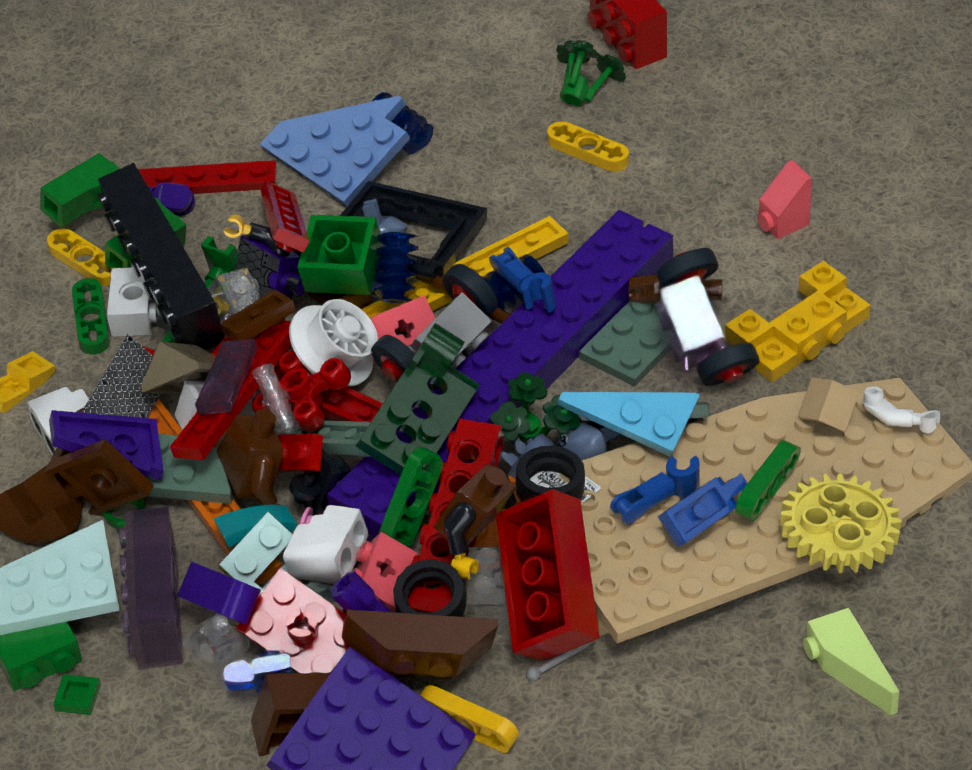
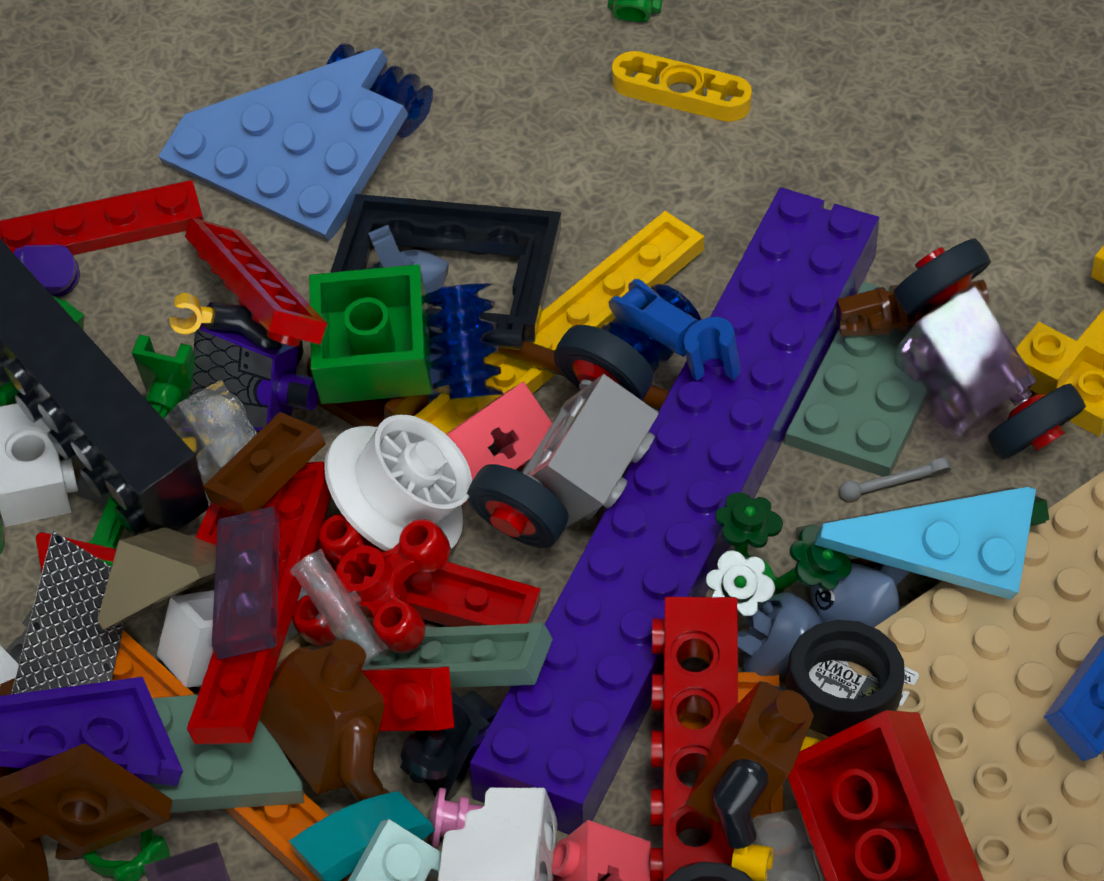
camera: 15 degrees left, 5 degrees up
dark green hinge [355,323,480,484] -> none
green beam [379,447,443,548] -> none
blue piece [610,456,700,524] -> none
coral slope [757,160,812,239] -> none
none -> light grey hinge [839,458,952,502]

